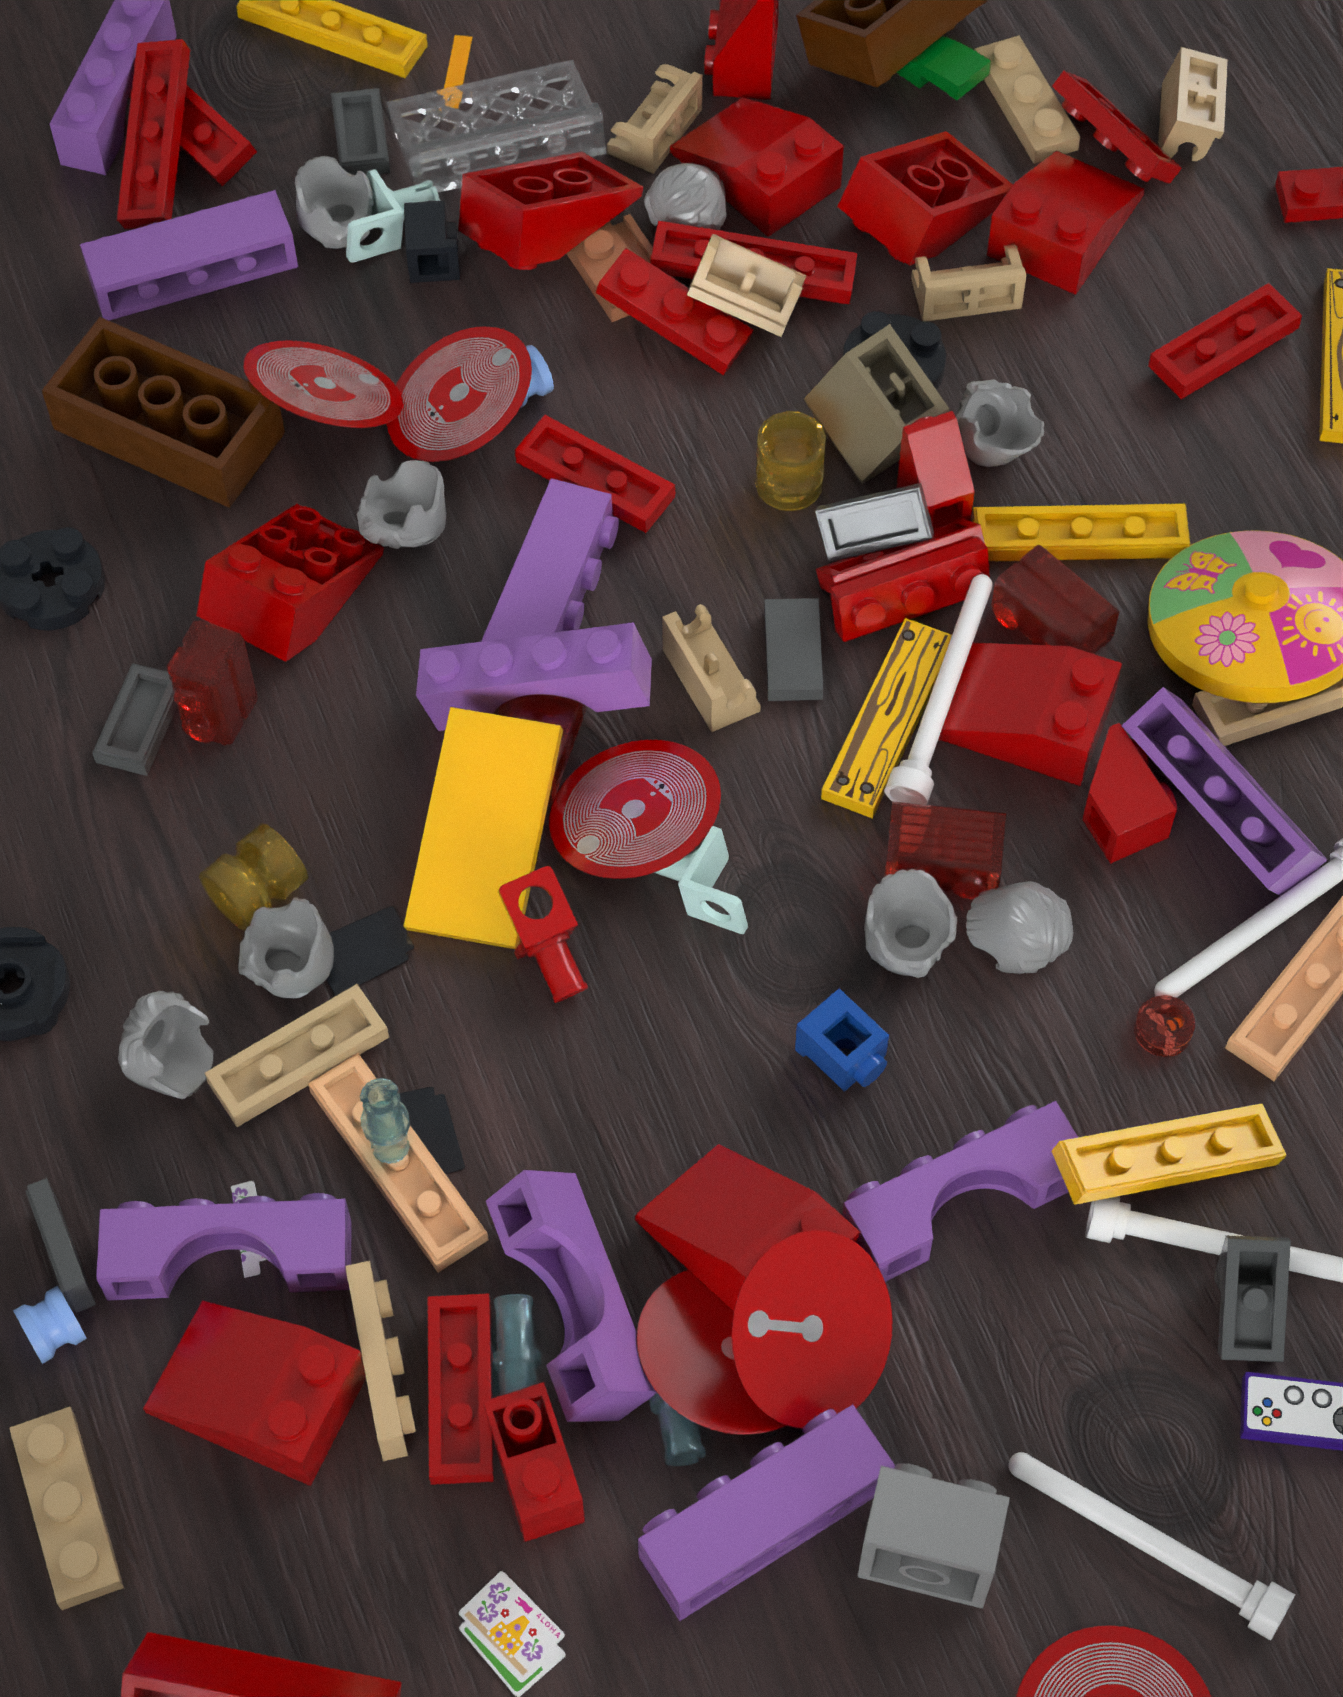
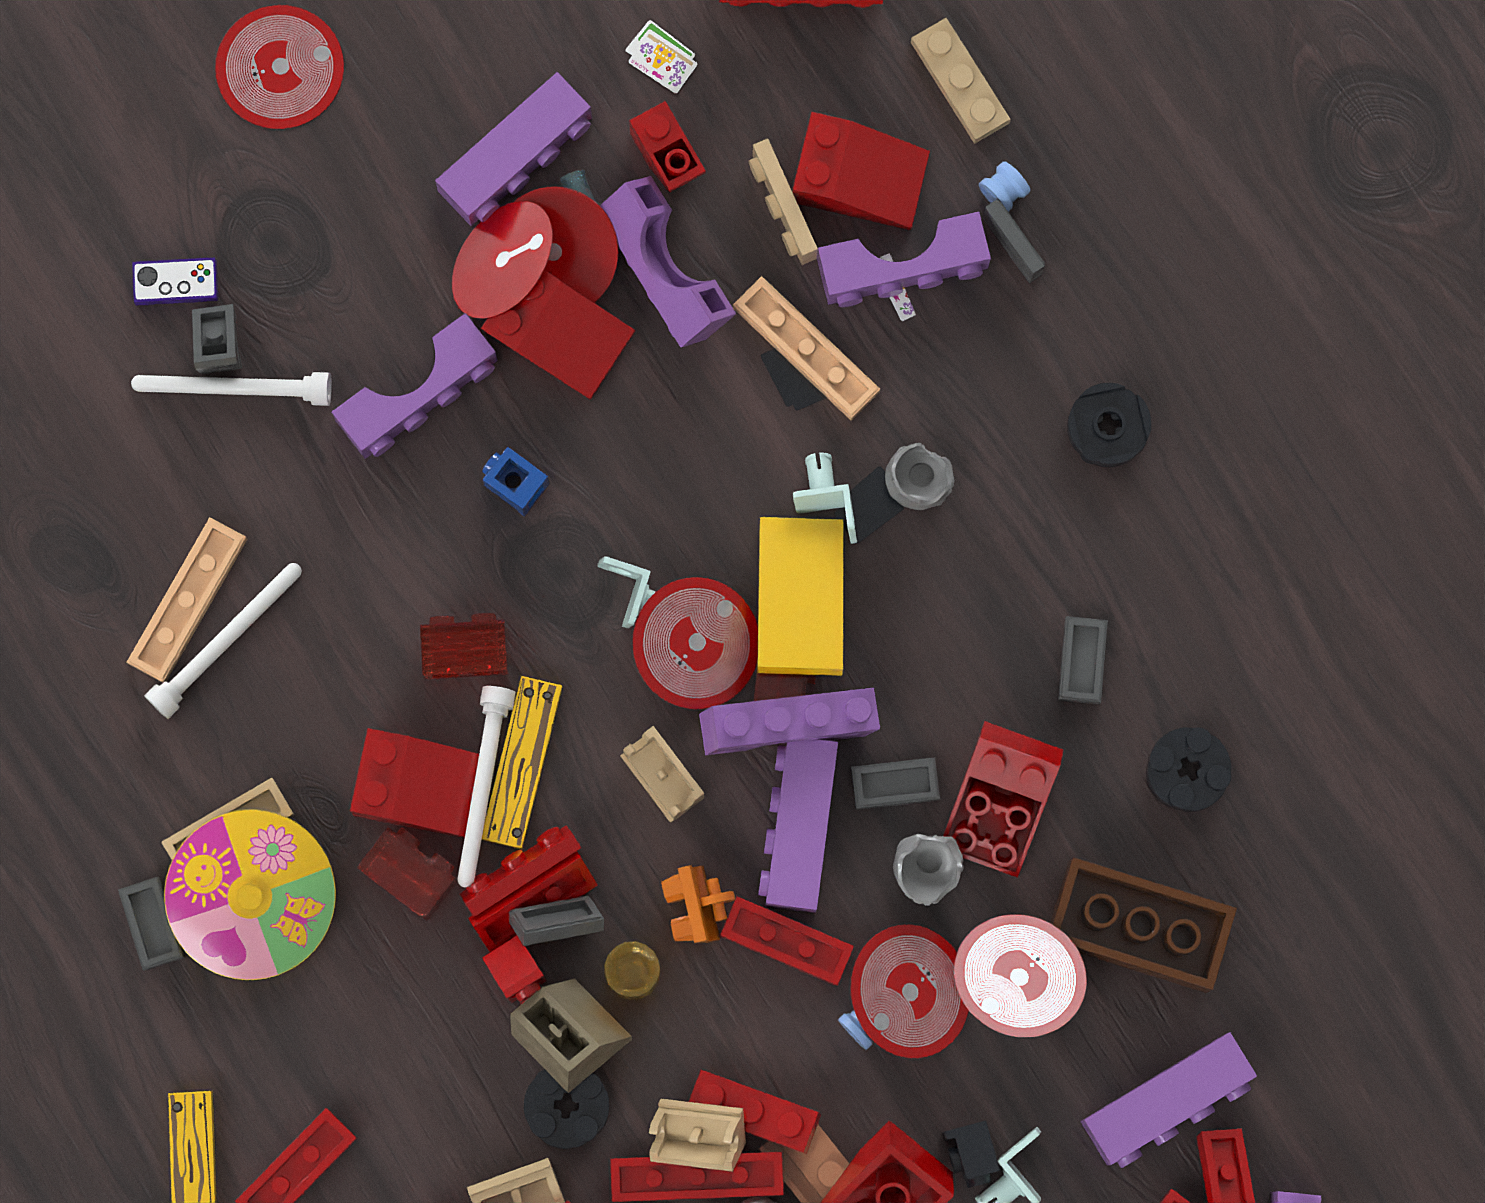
camera: 165 degrees right, 20 degrees up
light grey hair [118,991,213,1099] -> none
clear red brick [167,619,258,746] -> none
clear yellow wheel [198,823,309,931] -> none
tan plate [205,984,389,1127] -> none
light grey hair [295,156,374,249] -> none
clear light blue pin [360,1078,410,1164] -> none
red plate [428,1294,494,1485] -> none
clear light blue pin [491,1294,541,1396] -> none
red bracket [498,866,588,1003] -> none
dark grey tile [764,598,823,701] -> none
light grey brick [857,1464,1010,1609] -> none
light grey hair [864,869,957,978] -> none
light grey hair [955,379,1044,467] -> none
light grey hair [966,881,1073,974] -> none
yellow tile [972,504,1190,561] -> none
white piece [1008,1452,1295,1641] -> none
yellow tile [1051,1104,1287,1205] -> none
red slope [1082,722,1177,864] -> none
medium lavender brick [1122,687,1327,896] -> none
clear red tile [1134,995,1196,1057] -> none
none -> orange hips [661,865,736,943]
none -> light aqua bracket [793,453,857,544]
none -> dark grey tile [851,757,940,810]

